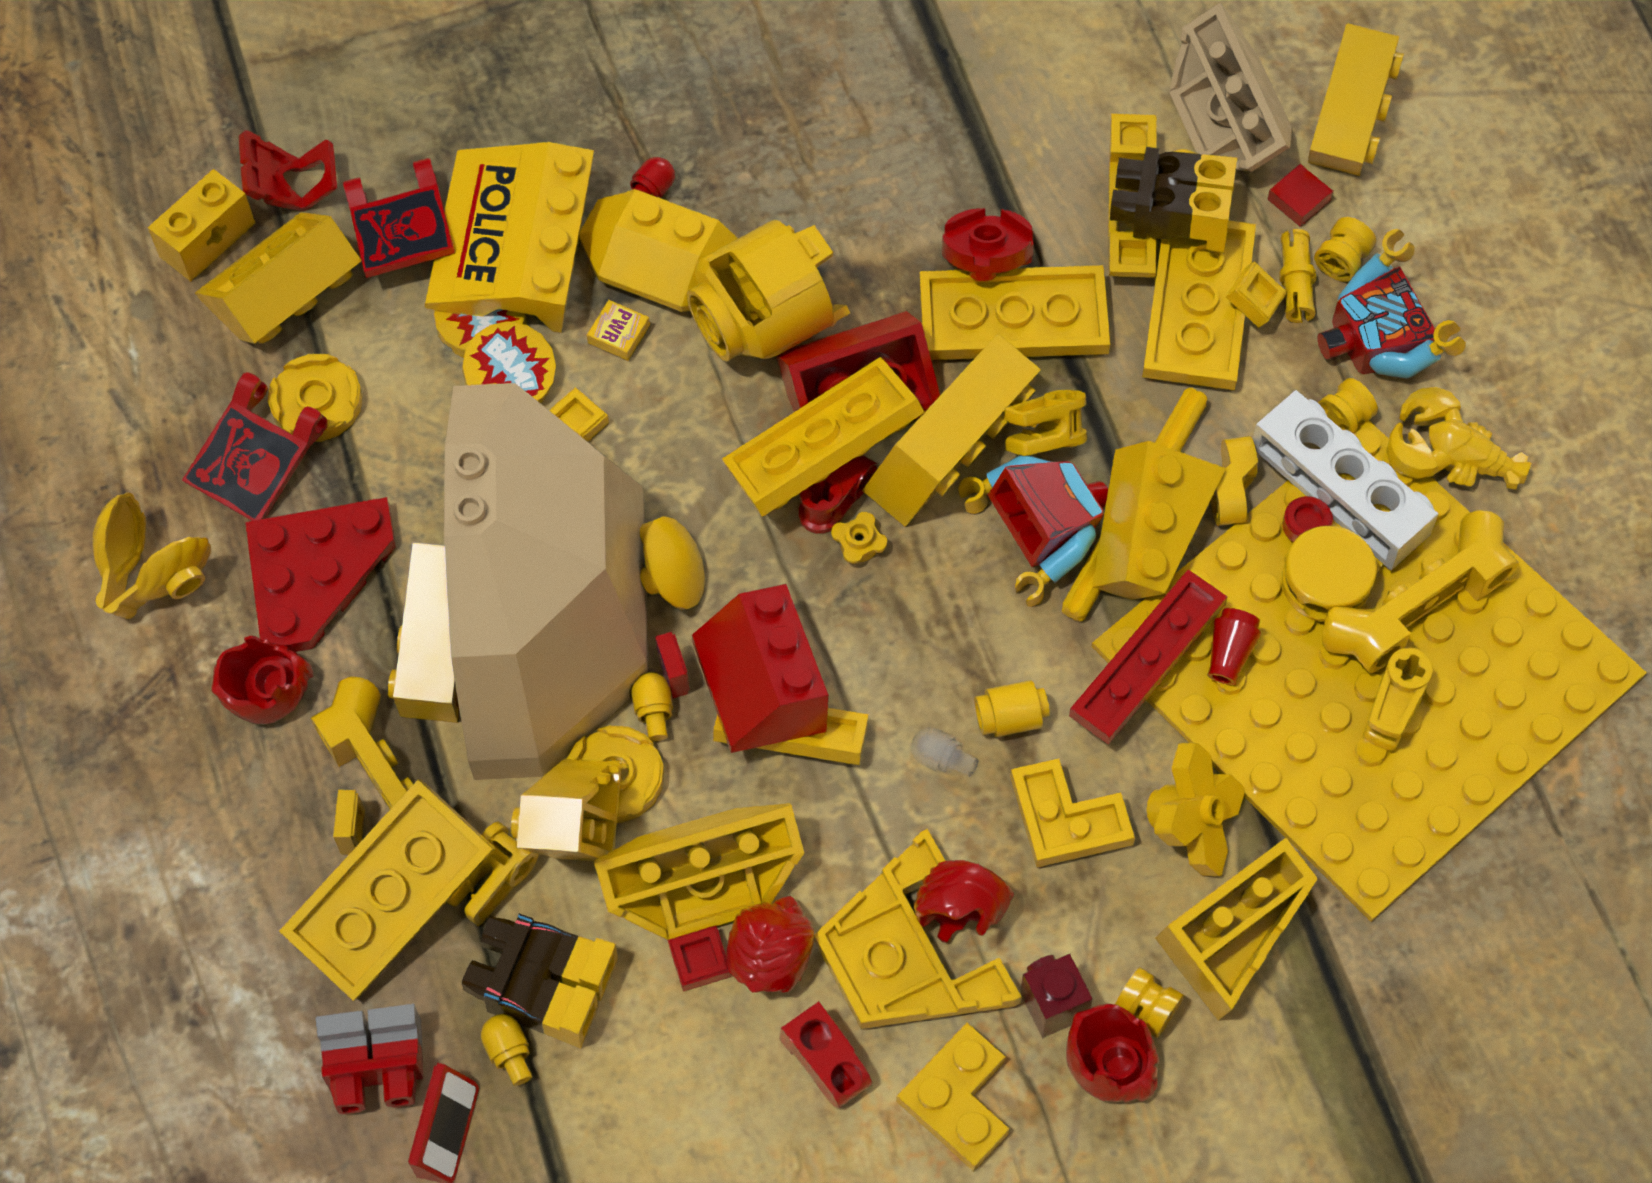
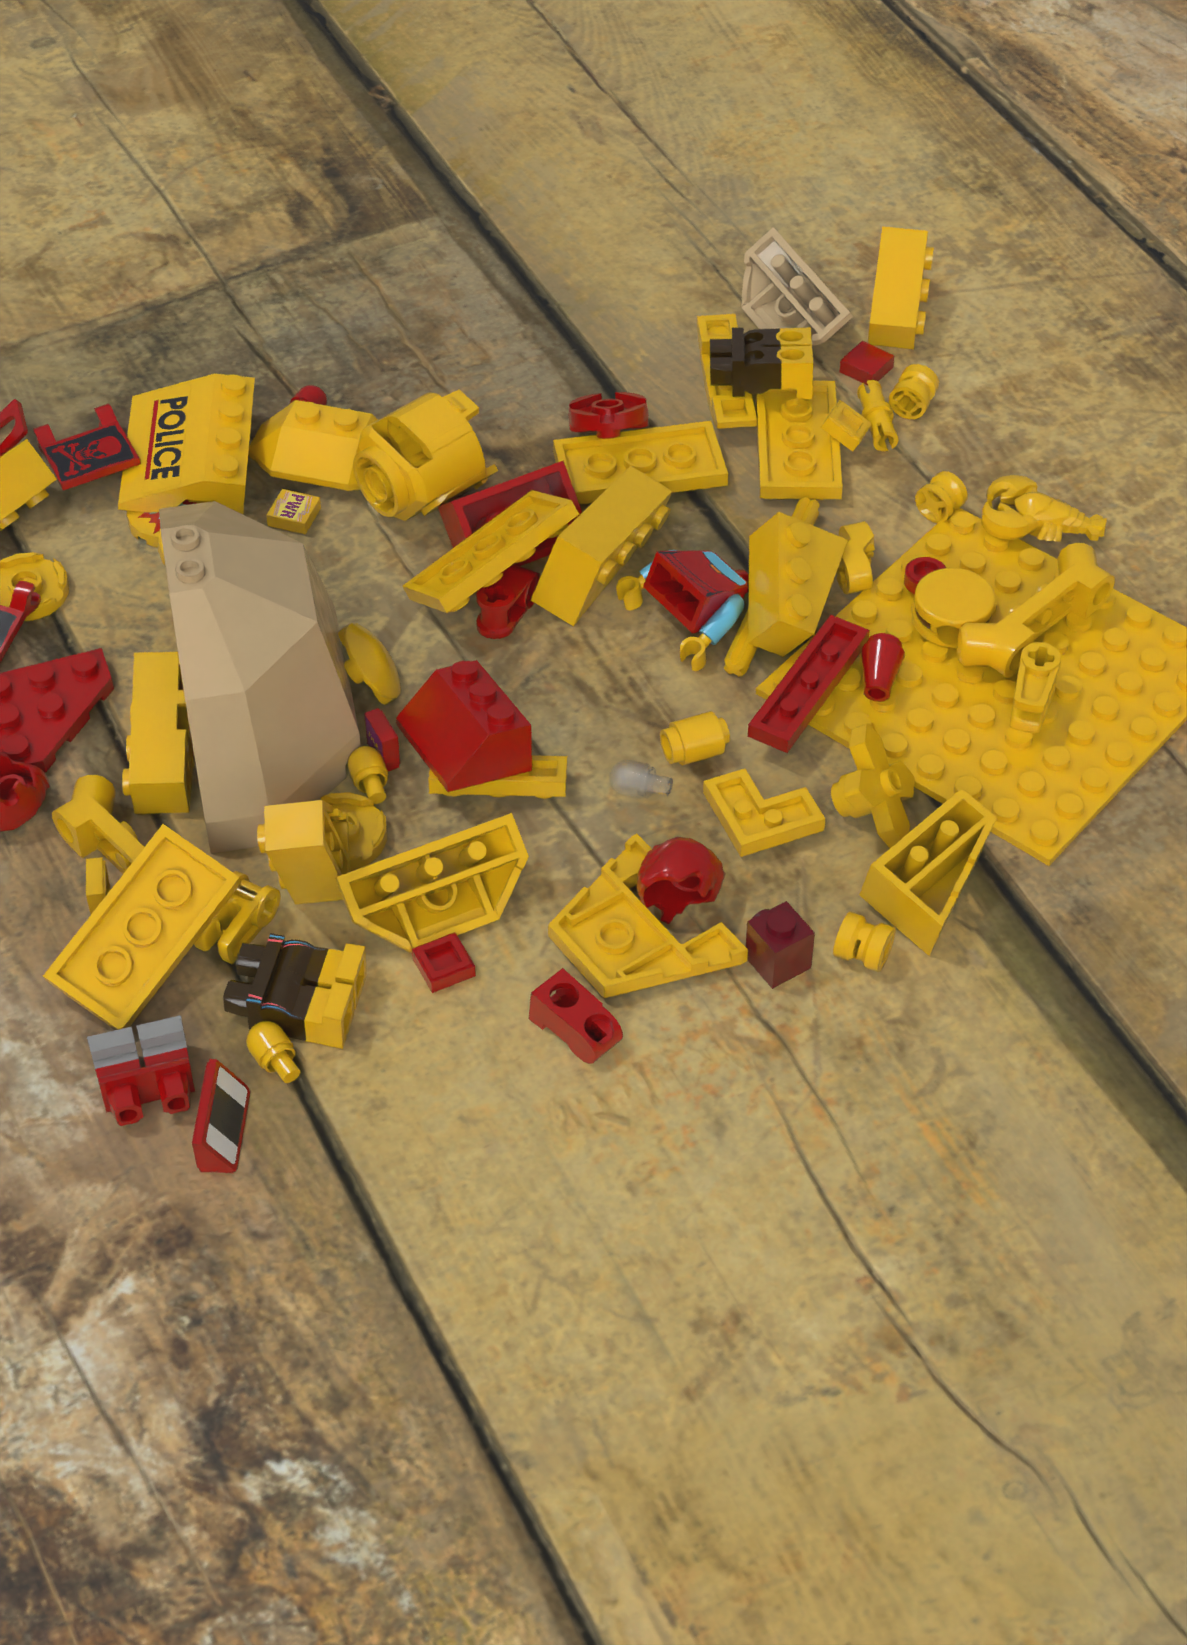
camera: 10 degrees left, 15 degrees down
red hair [727,896,814,993] -> none
yellow plate [831,512,887,564] -> none
yellow plate [896,1023,1010,1172] -> none
yellow piece [1004,390,1087,456] -> none
red hair [1066,1004,1159,1102] -> none
white brick [1253,390,1439,570] -> none
torso [1317,229,1466,379] -> none

